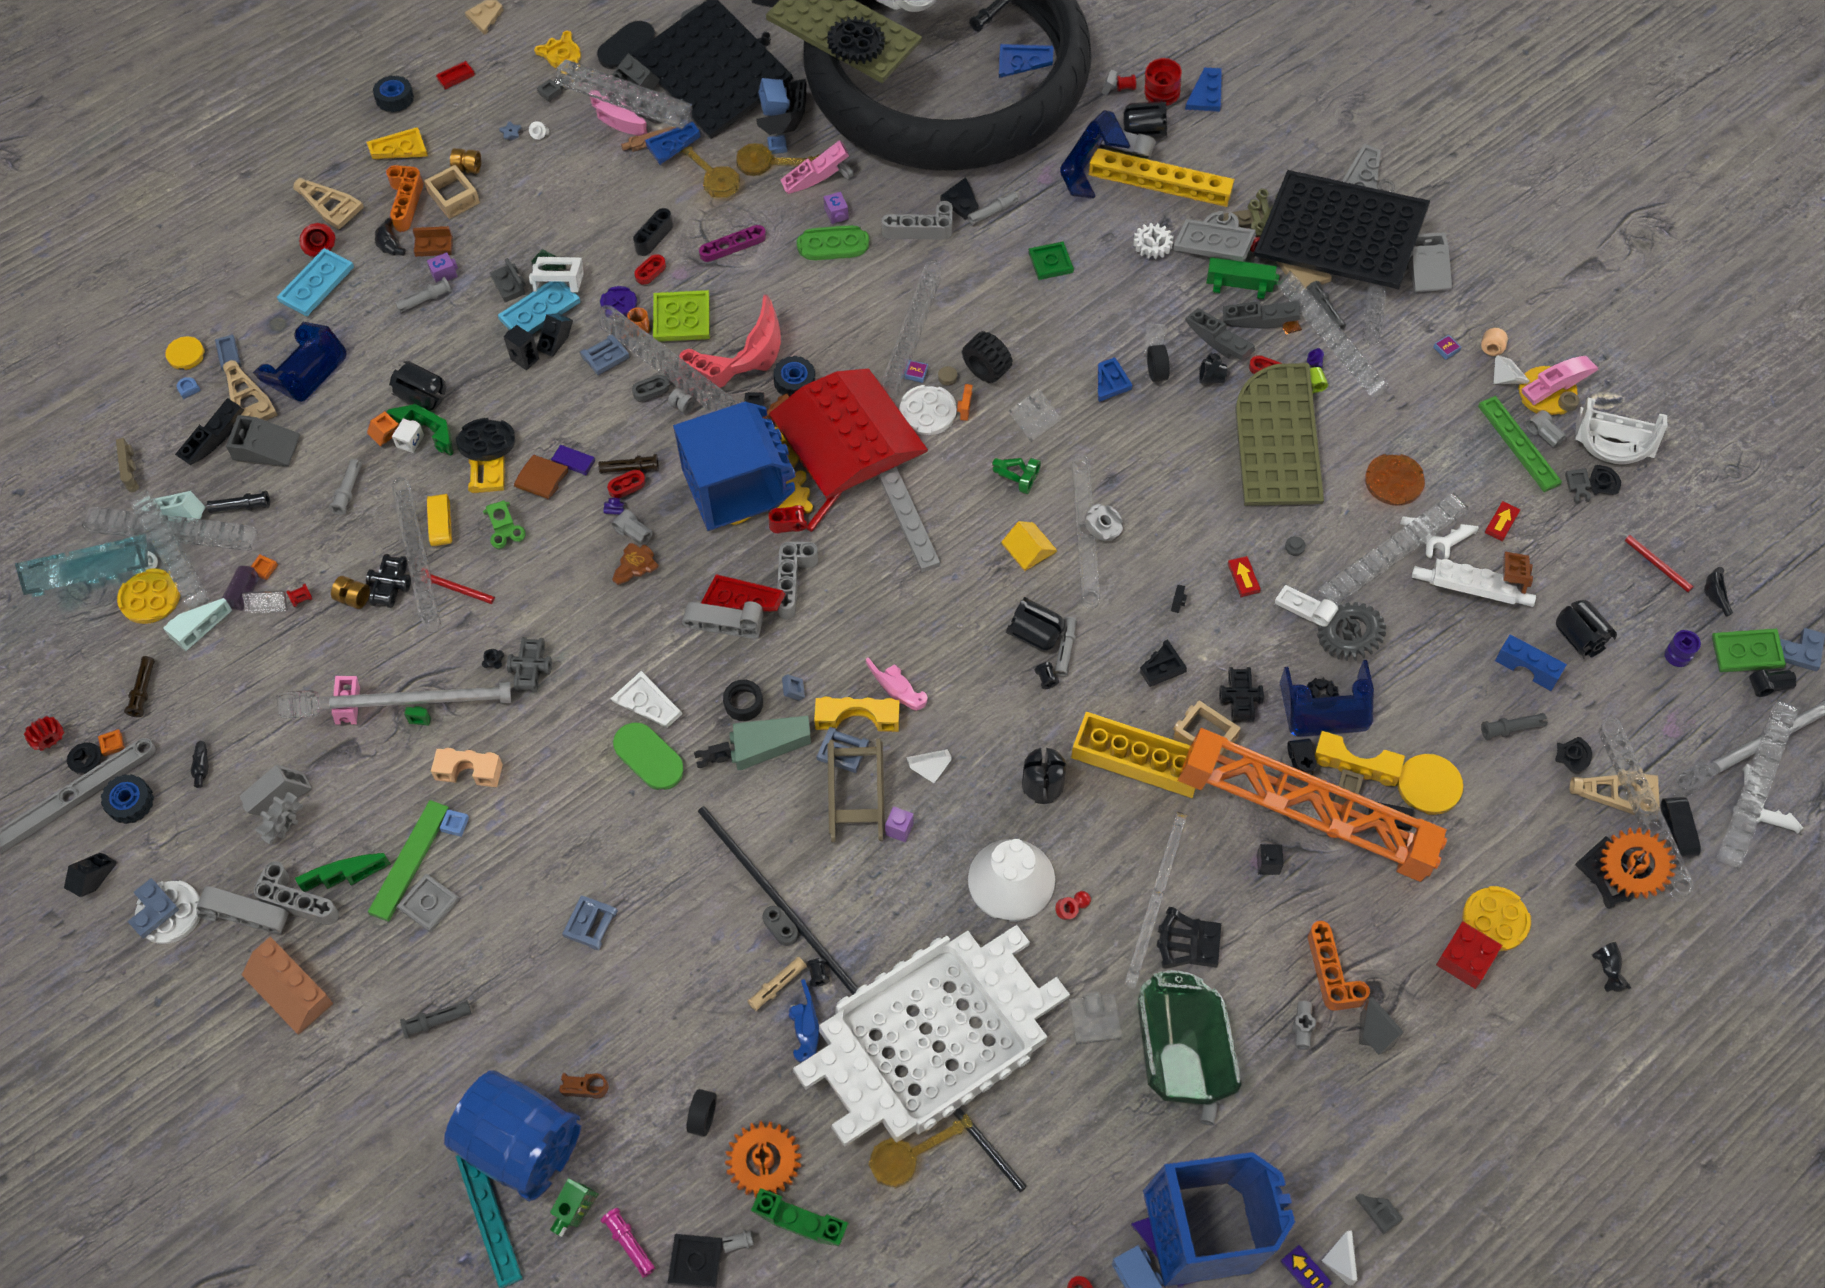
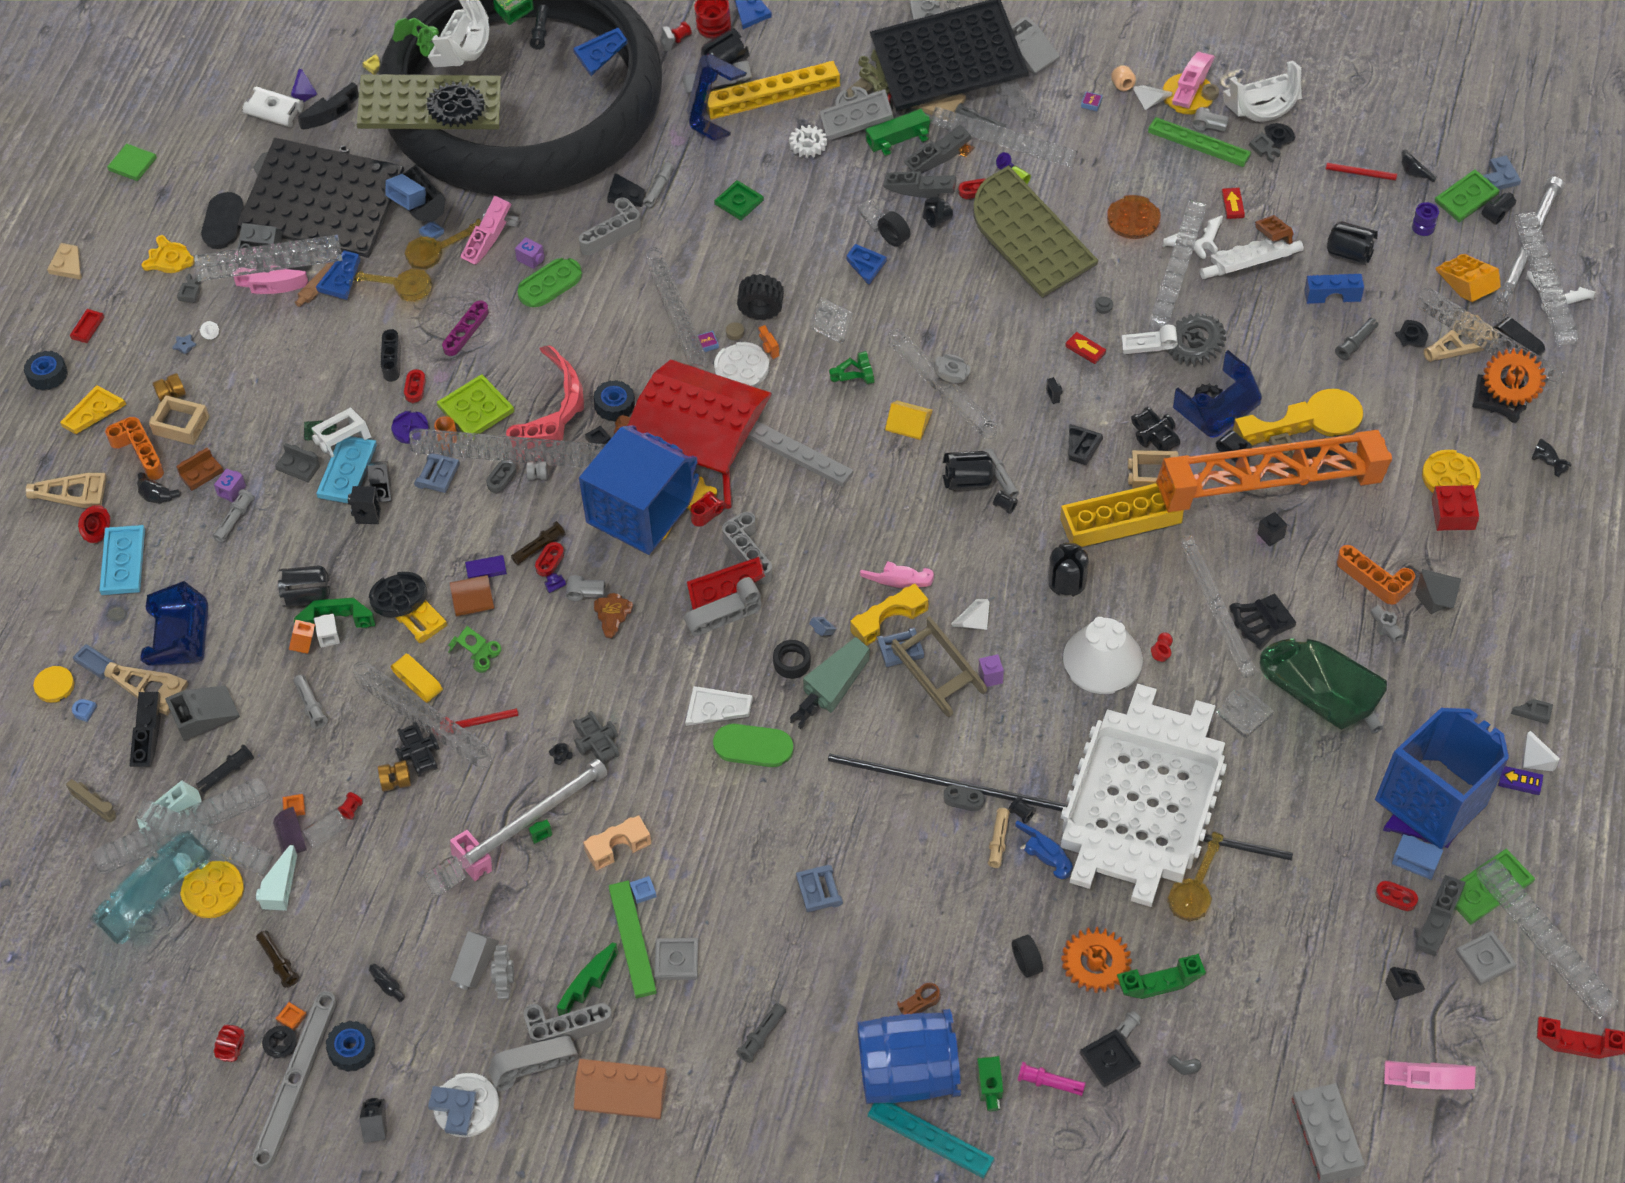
camera: 35 degrees left, 5 degrees down
none -> light orange slope [1435,254,1501,302]

